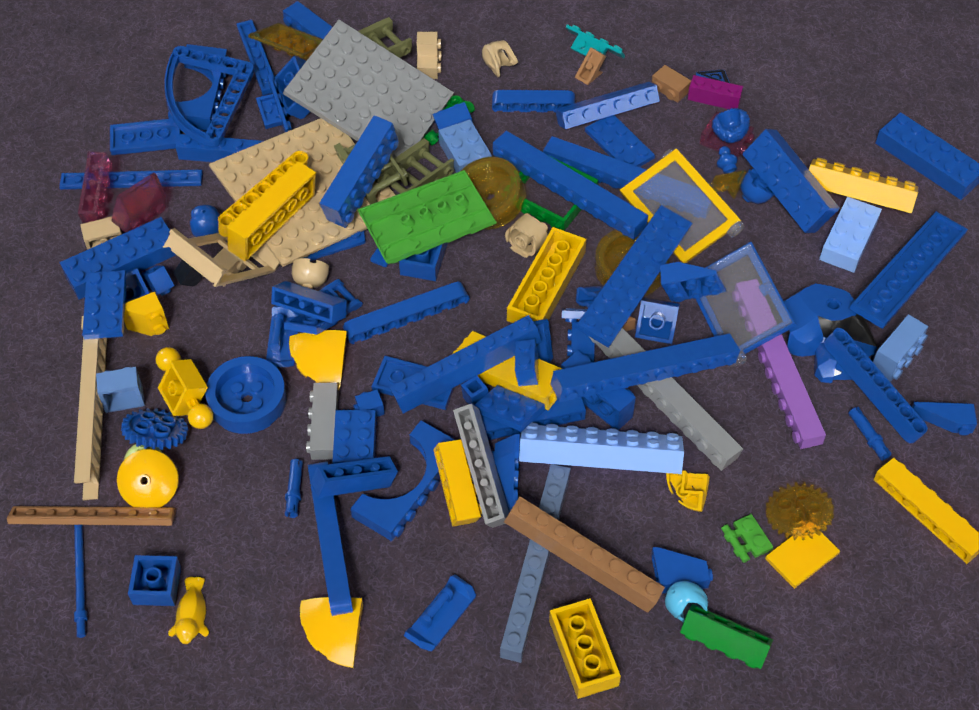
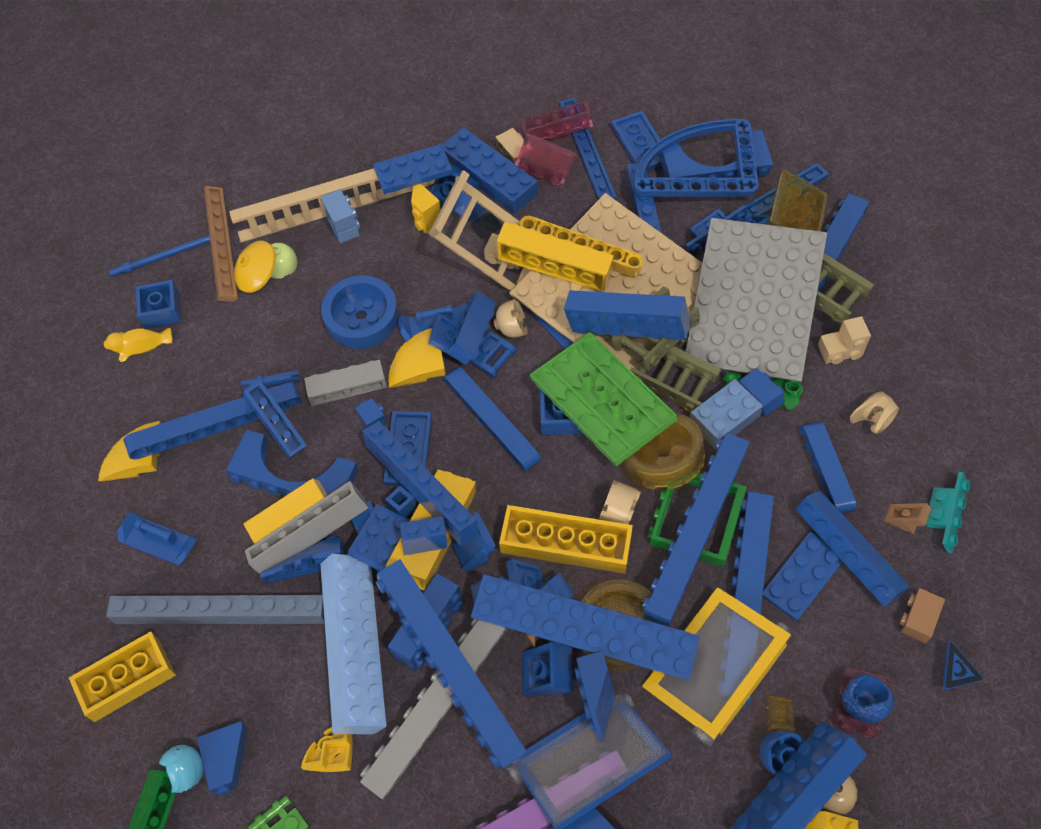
camera: 80 degrees right, 5 degrees up
blue gear [121,408,188,450] -> none
yellow brick [156,347,213,429] -> none
blue piece [190,205,220,237] -> none
blue brick [332,410,377,464] -> none
medium nougat brick [504,497,665,612] -> none
magenta brick [688,75,743,109] -> none
blue animal [717,146,738,174] -> none

